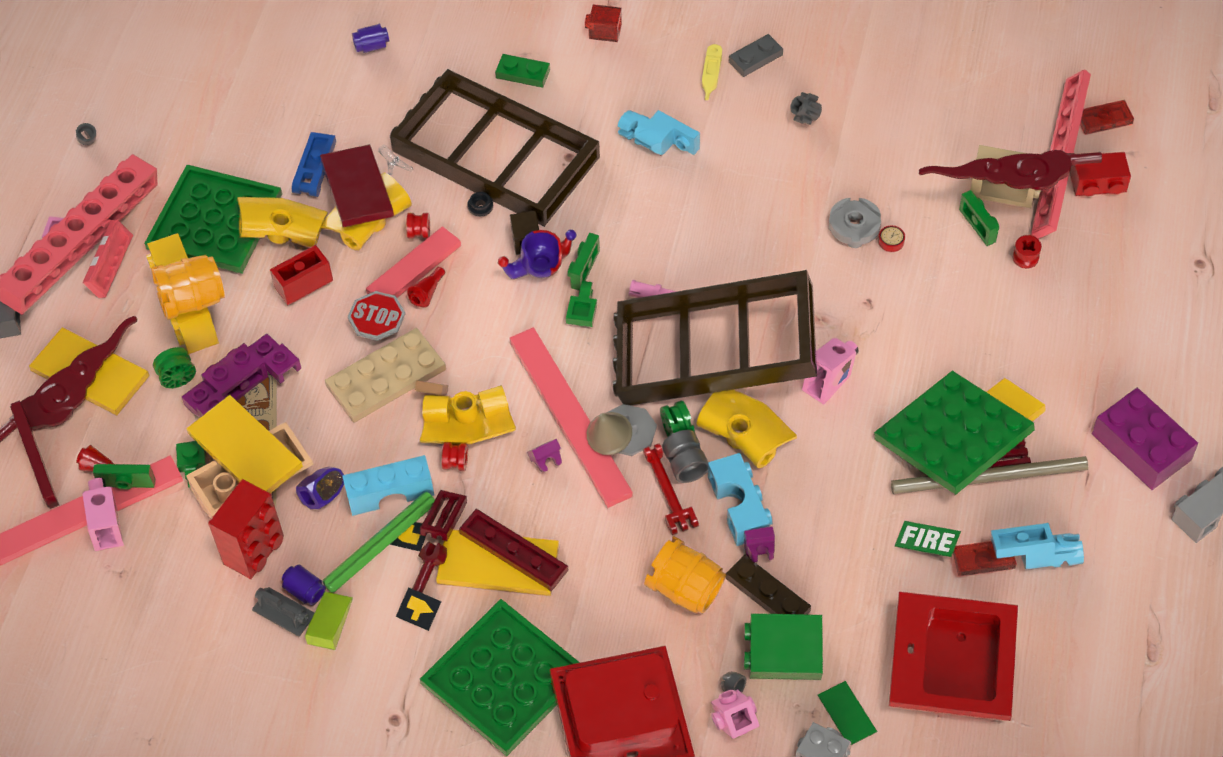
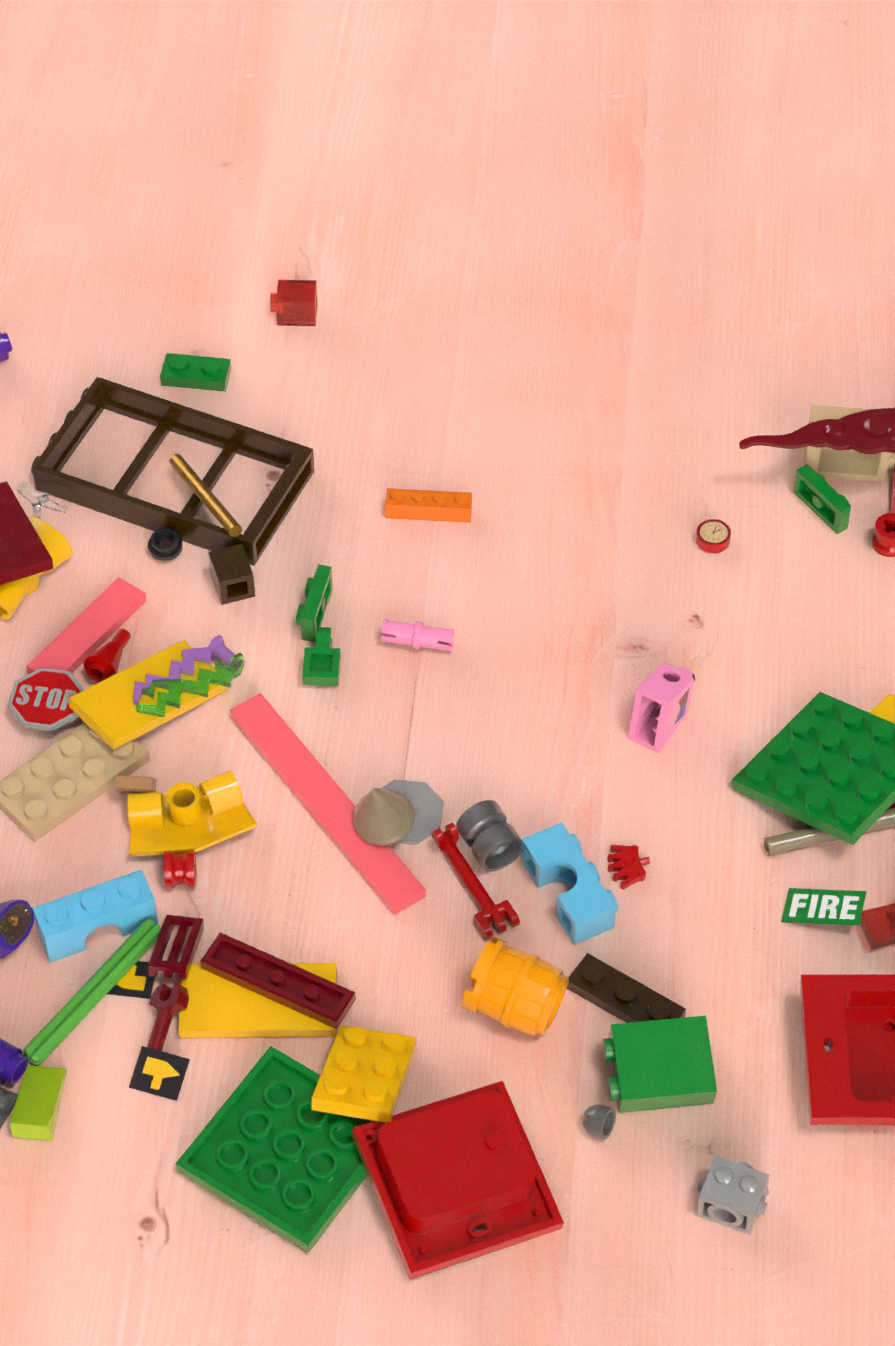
camera: 10 degrees left, 5 degrees down
red wheel [406,213,430,239] -> none
dark purple piece [497,229,577,279] -> none
magenta tile [527,439,562,472] -> none
dark brown window [613,270,817,406] -> none
medium azure plate [618,110,700,155] -> none
green wheel [660,400,695,437] -> none
yellow panel [696,390,797,469] -> none
light yellow piece [702,44,722,100] -> none
bright pink brick [711,689,759,739] -> none
dark grey plate [729,34,783,77] -> none
magenta tile [744,526,775,562] -> none
dark grey gear [790,92,822,125] -> none
green sticker [818,681,878,745] -> none
light grey plate [828,198,881,248] -> none
none -> yellow tile [69,640,229,750]
none -> piece [133,635,245,717]
none -> pearl gold bar [169,454,242,537]
none -> yellow plate [312,1025,417,1123]
none -> orange piece [385,488,472,523]
none -> red piece [607,844,650,889]

